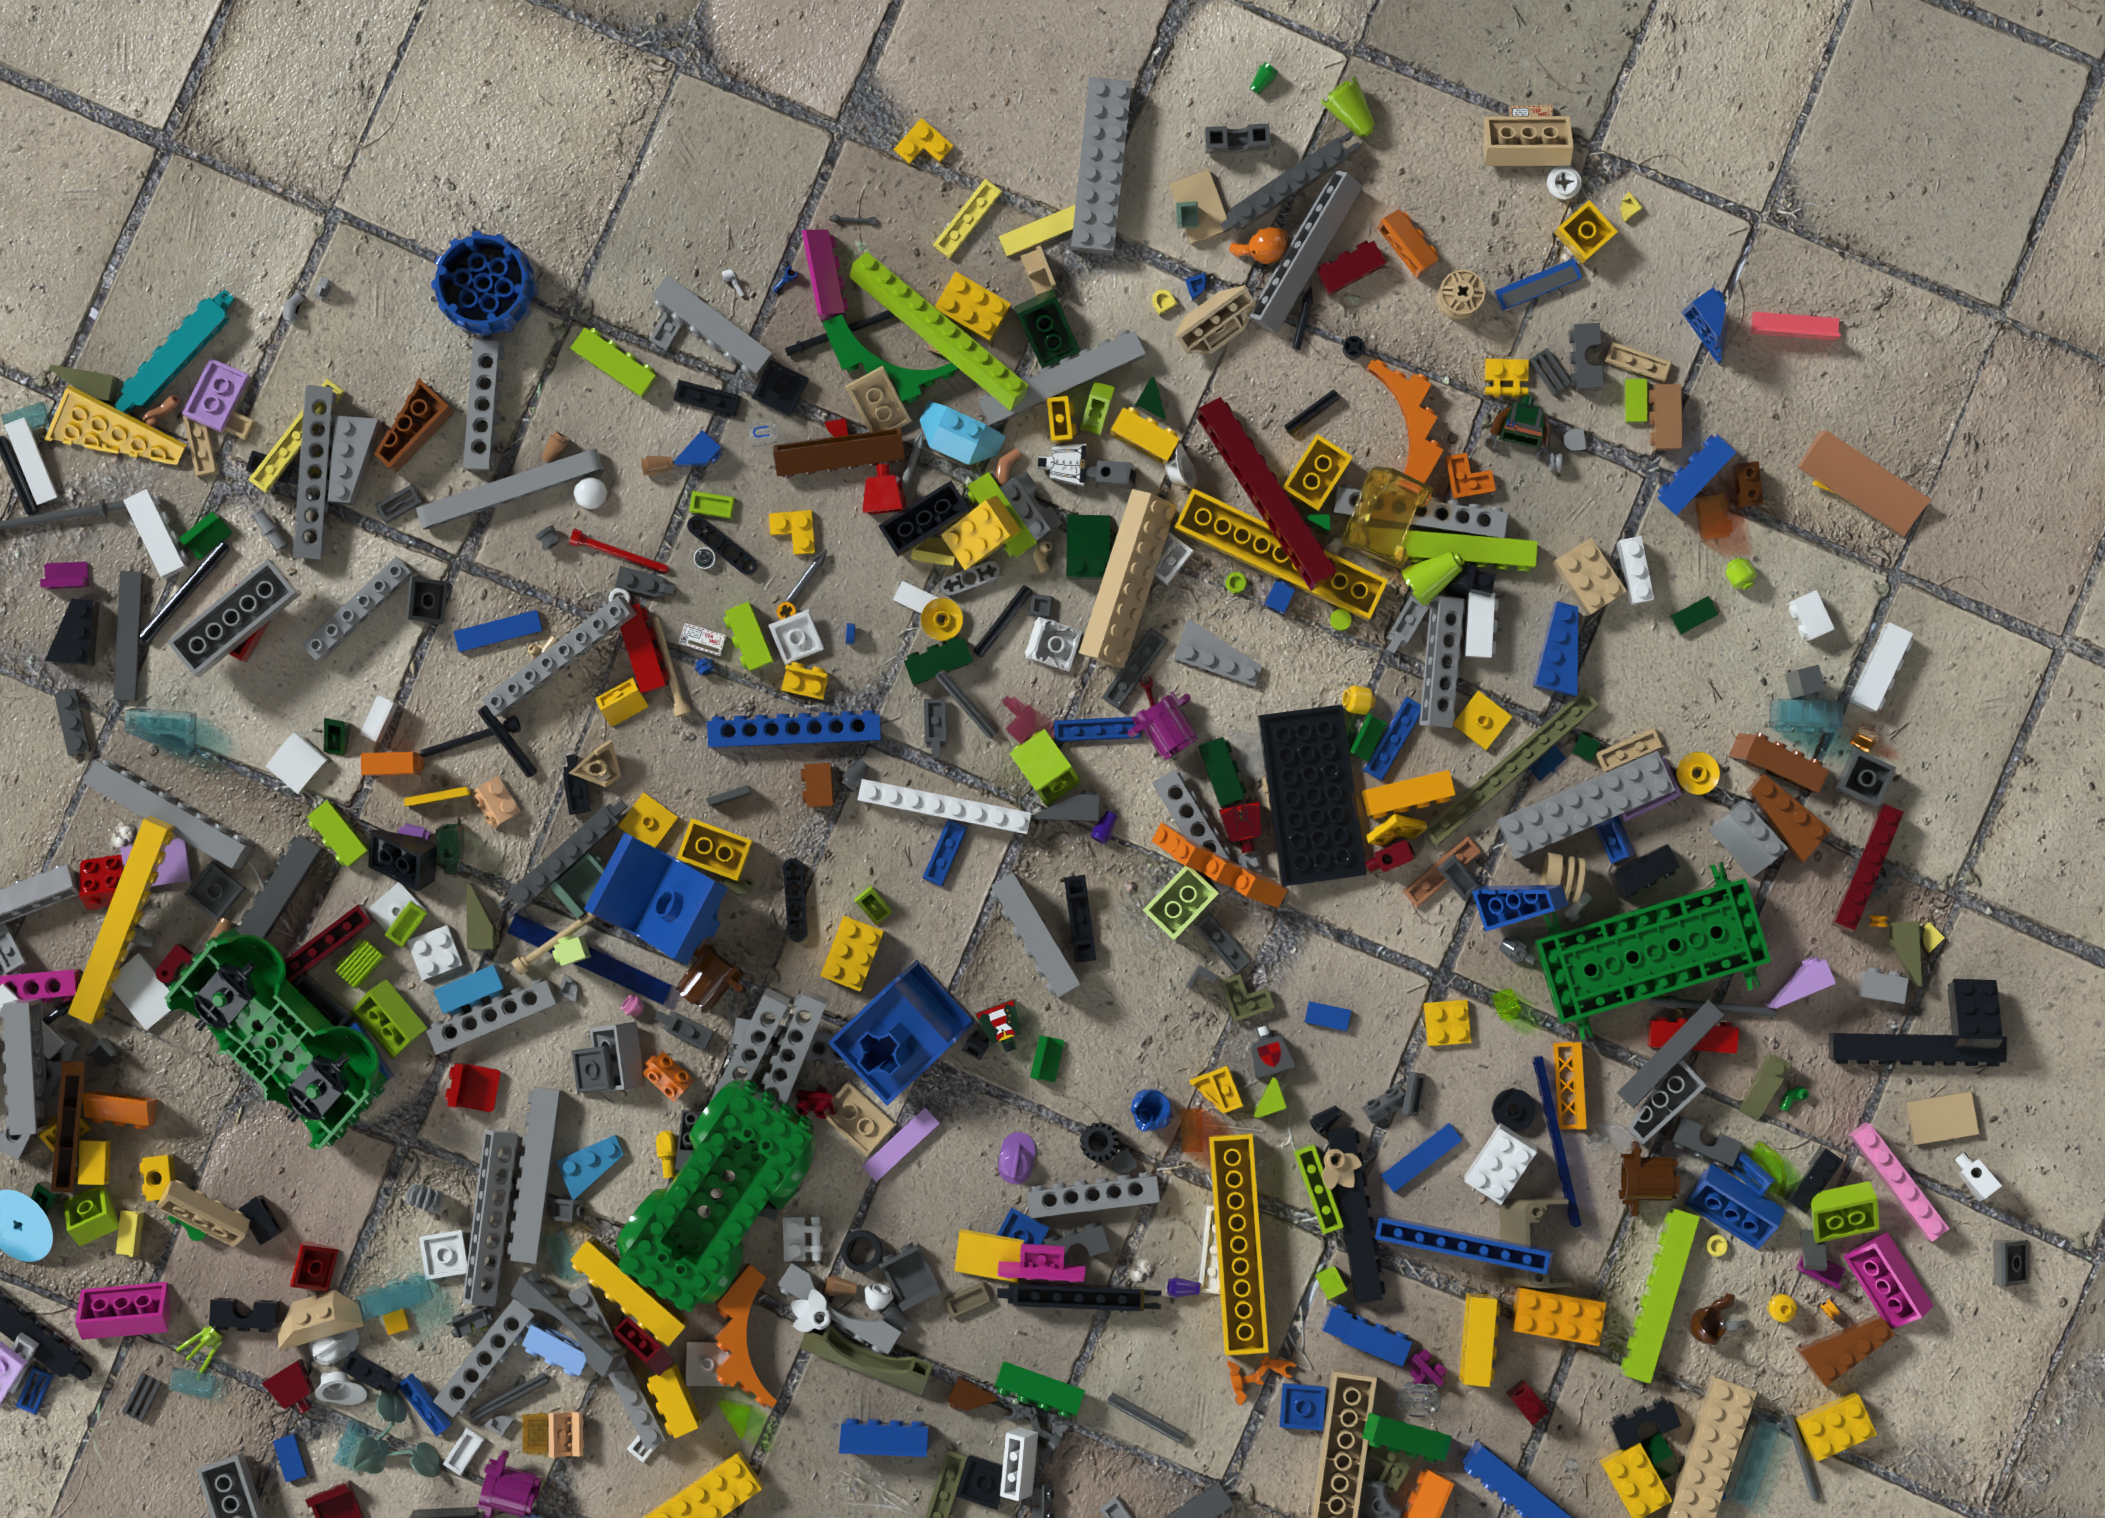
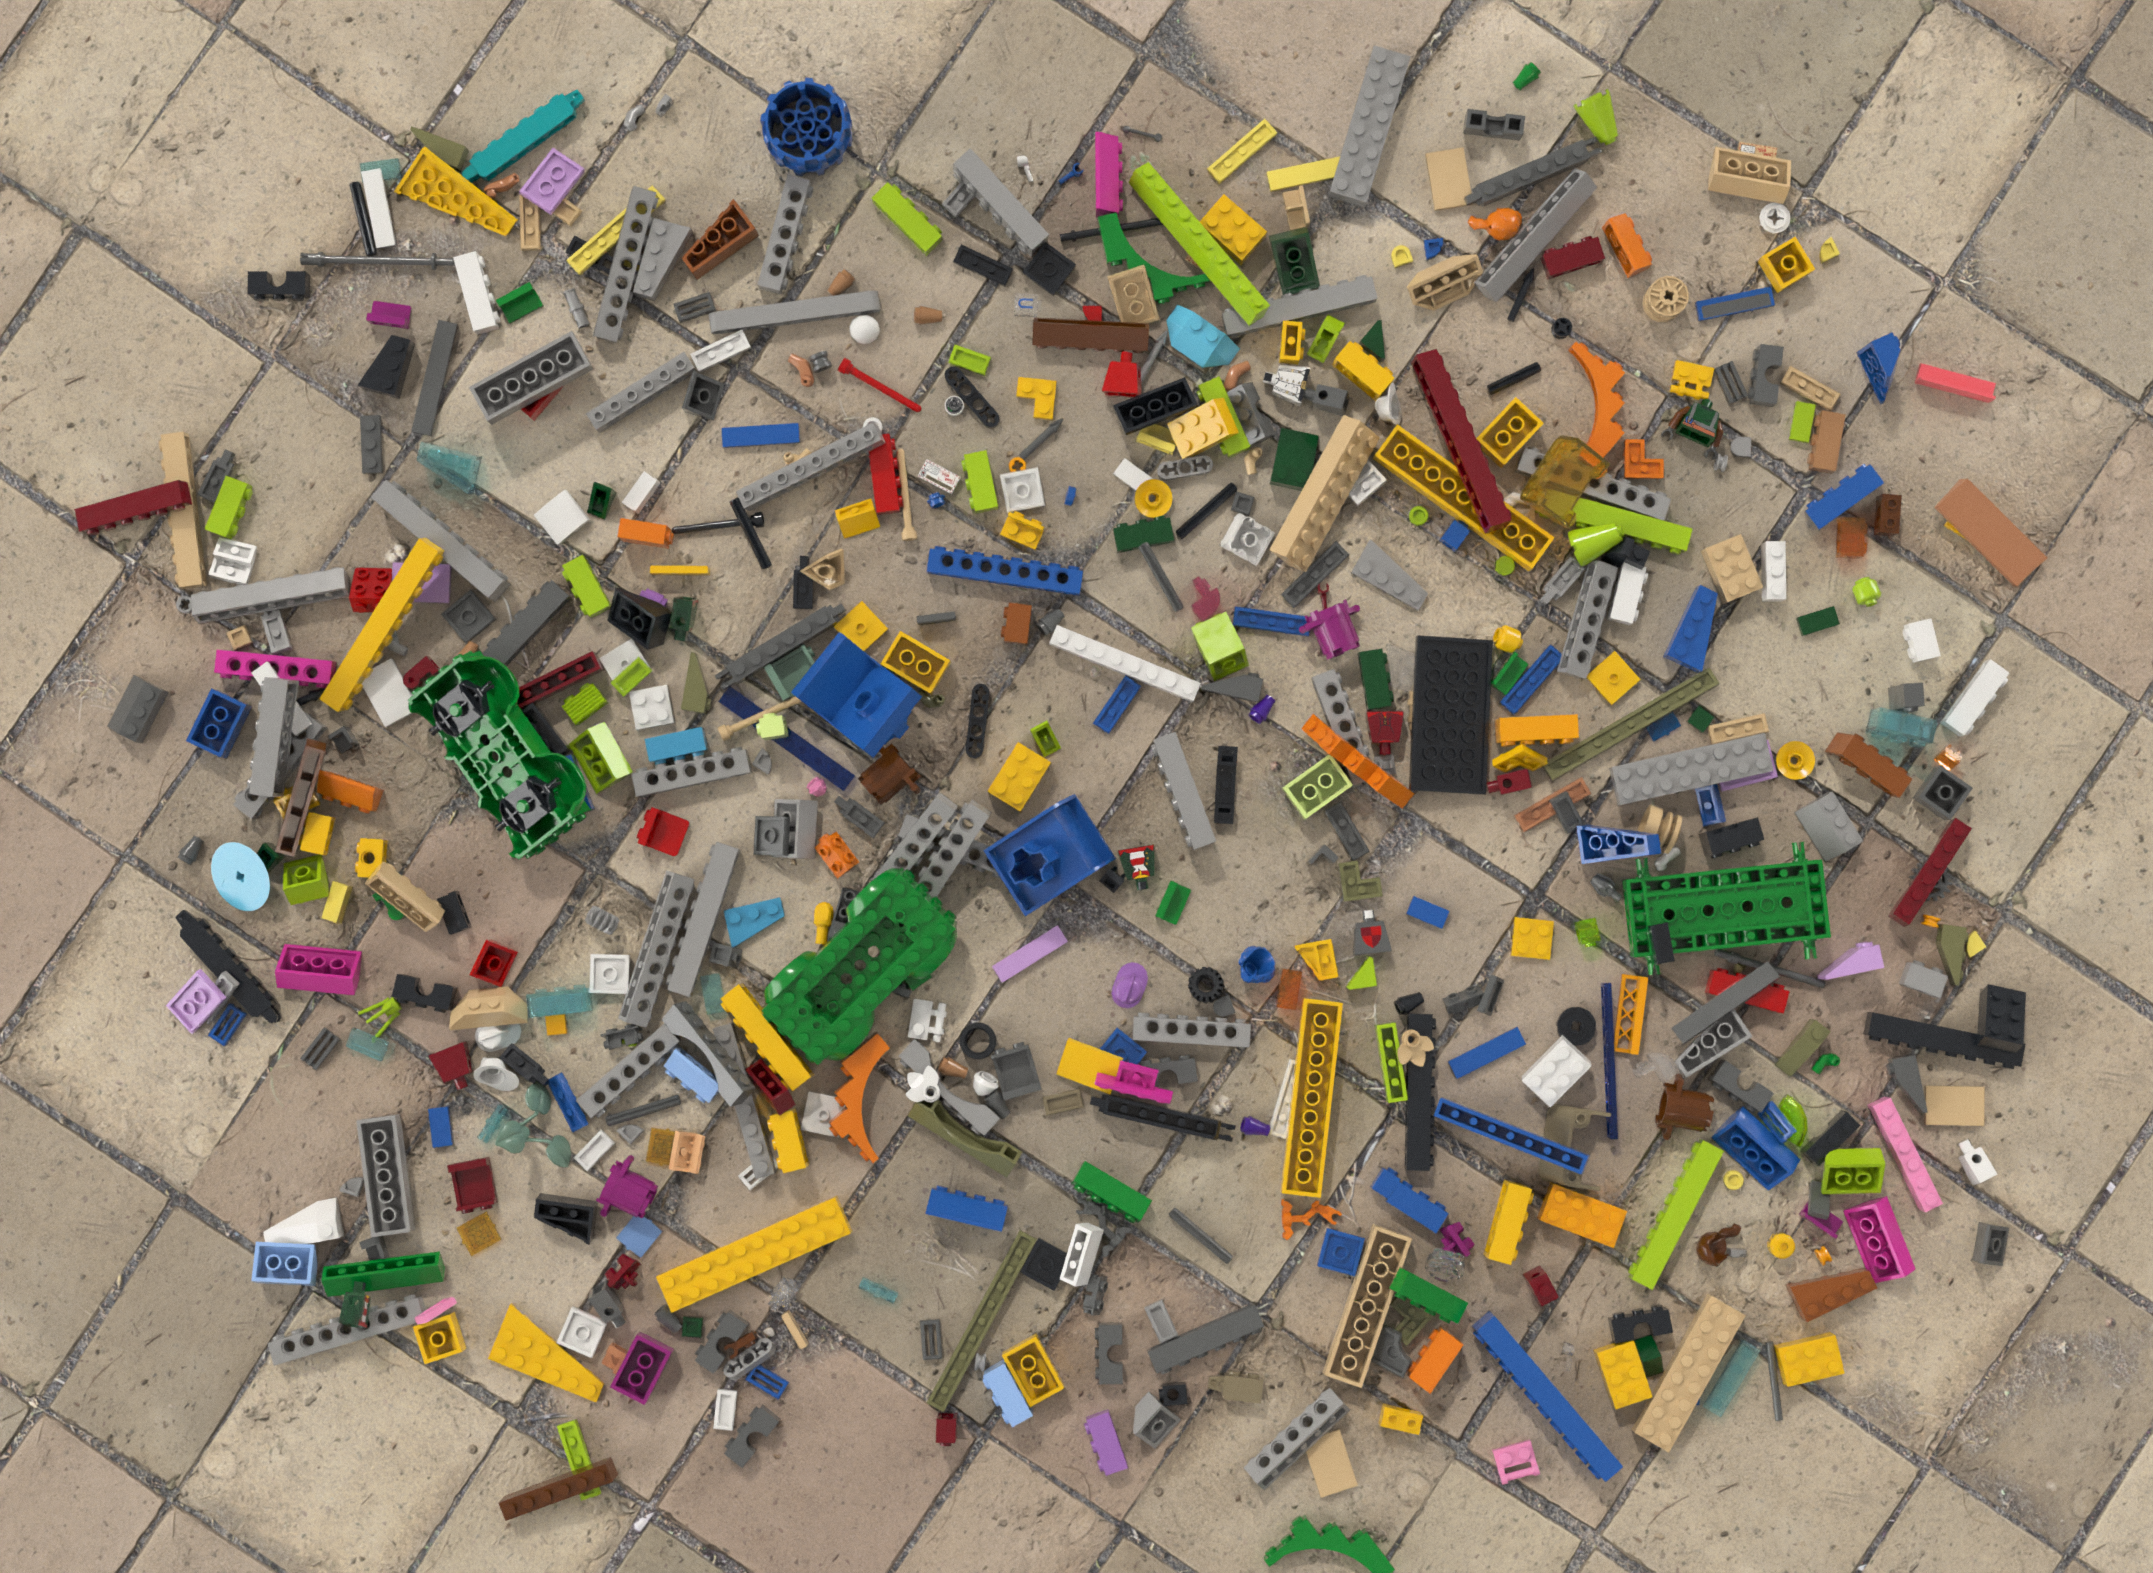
camera: 10 degrees right, 0 degrees up
black axle [139,541,231,643] -> none
light nougat bracket [471,776,521,829] -> none
dark grey hinge [615,566,677,598] -> none
blue slope [673,430,723,467] -> none
clear neon green slope [717,1398,752,1440] -> none
dark red hips [796,1086,838,1119] -> none
tan tile [826,1081,896,1157] -> none
yellow plate [893,118,954,165] -> none
dark grey hinge [924,698,947,759] -> none
reddish brown slope [947,1375,998,1412] -> none
sand green panel [1175,201,1199,229] -> none
green slope [1305,514,1330,535] -> none
lime panel [1315,1265,1347,1300] -> none
dark orange wedge [1746,774,1831,863] -> none
none -> white plate [690,330,751,373]
none -> nougat arm [788,353,814,387]
none -> black panel [1647,923,1675,965]
none -> dark grey slope [1886,1054,1928,1113]

